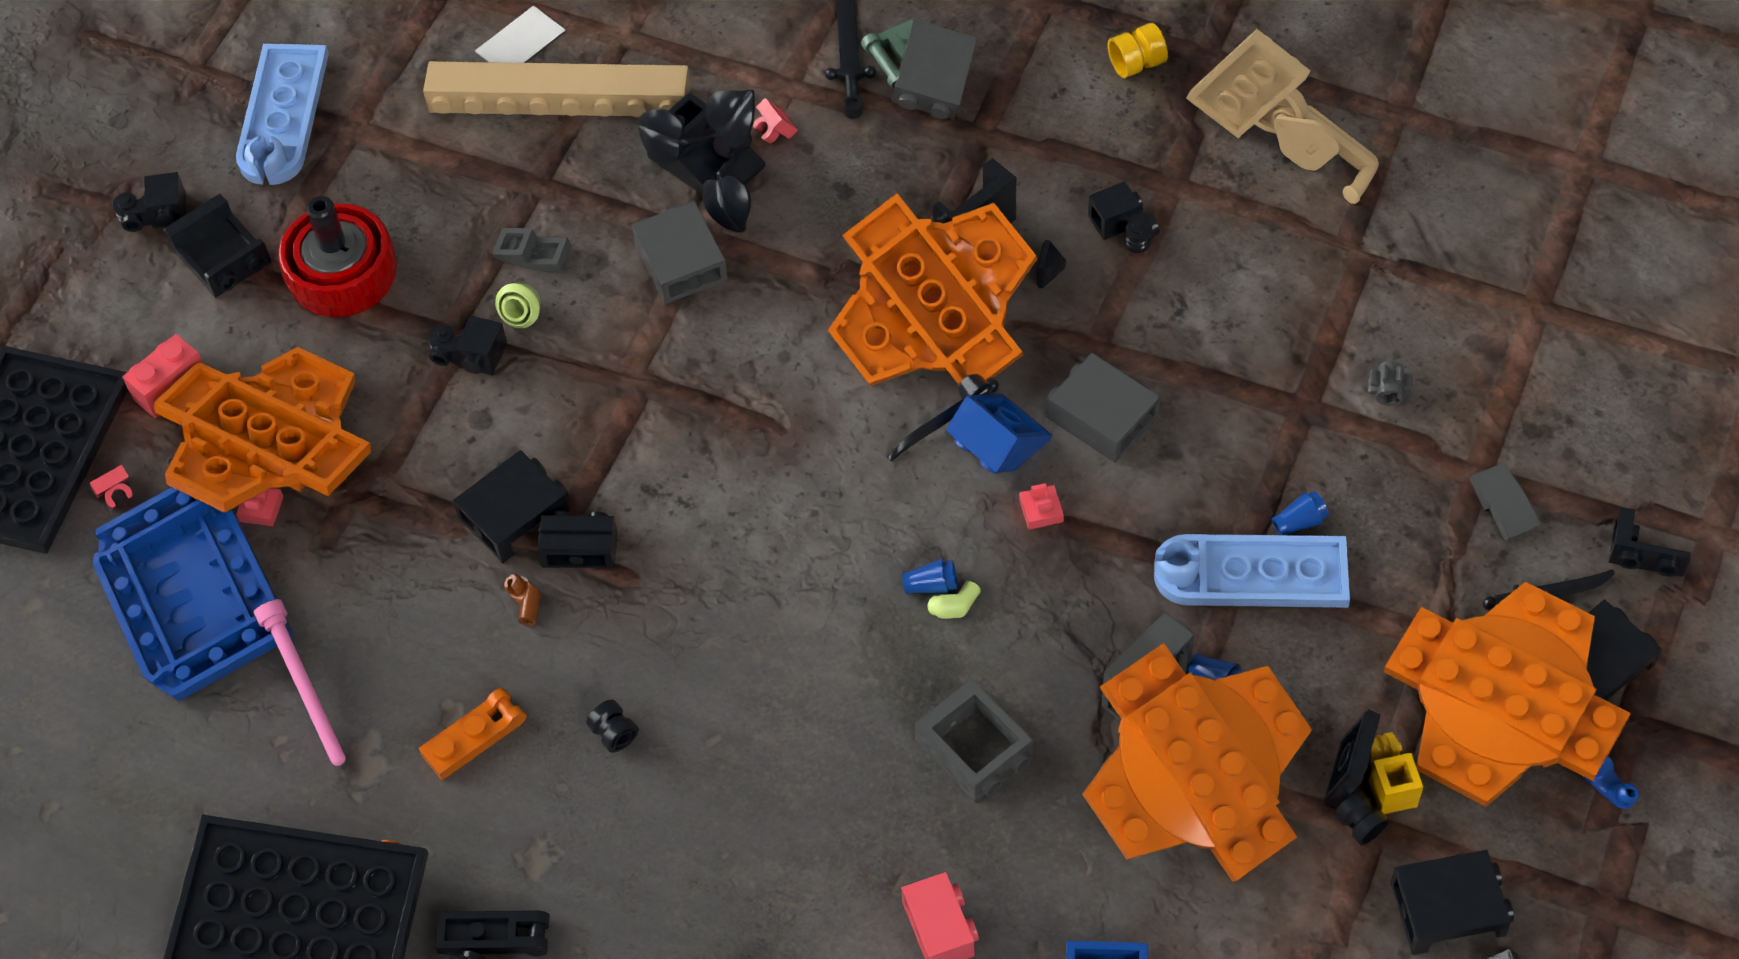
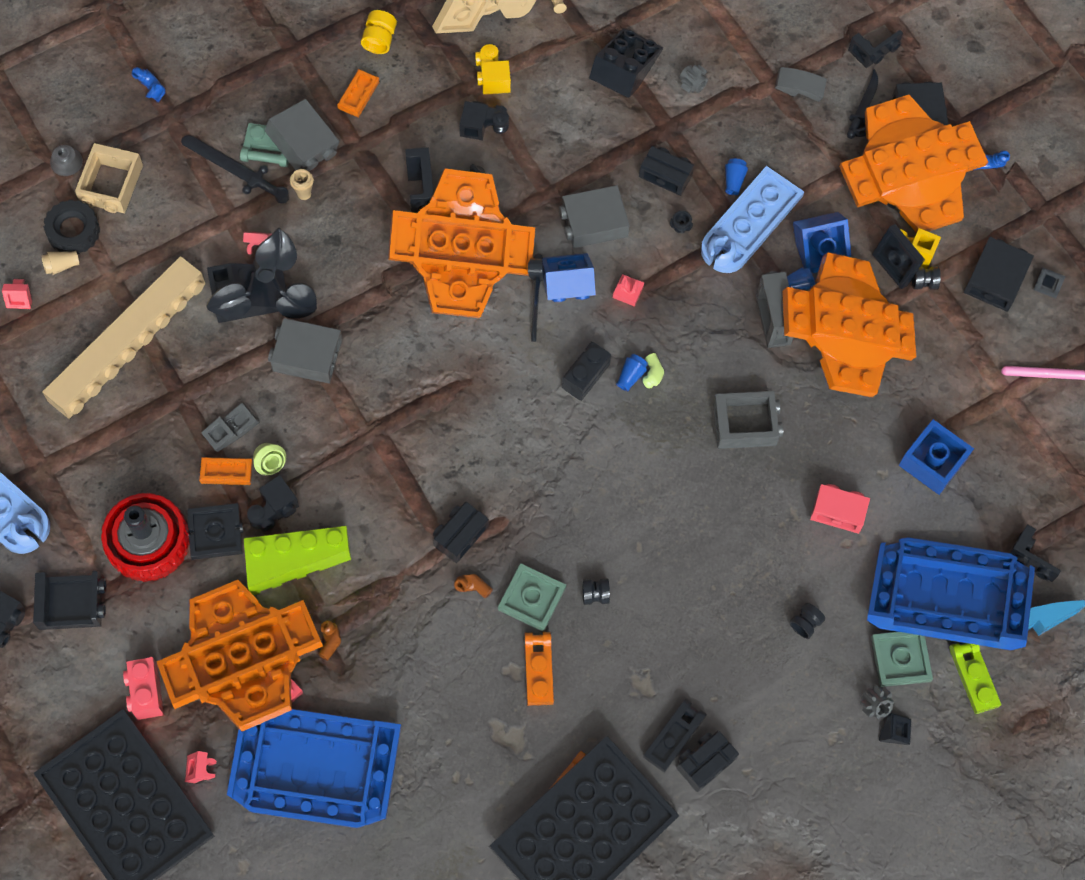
camera: 60 degrees left, 10 degrees up
bright pink piece [254,599,346,766] -> none
black panel [453,450,570,564] -> none
white sticker [475,6,565,63] -> none
none -> black plate [187,503,244,560]
none -> orange plate [199,457,253,485]
none -> lime wedge [244,526,351,595]
none -> tan cone [290,169,314,200]
none -> dark orange arm [317,620,341,661]
none -> orange plate [337,69,379,118]
none -> yellow brick [475,44,511,94]
none -> sand green plate [498,563,566,632]
none -> black brick [562,341,611,401]
none -> black slope [589,28,663,98]
none -> black brick [639,146,694,196]
none -> black plate [670,211,693,233]
none -> blue slope [793,212,852,273]

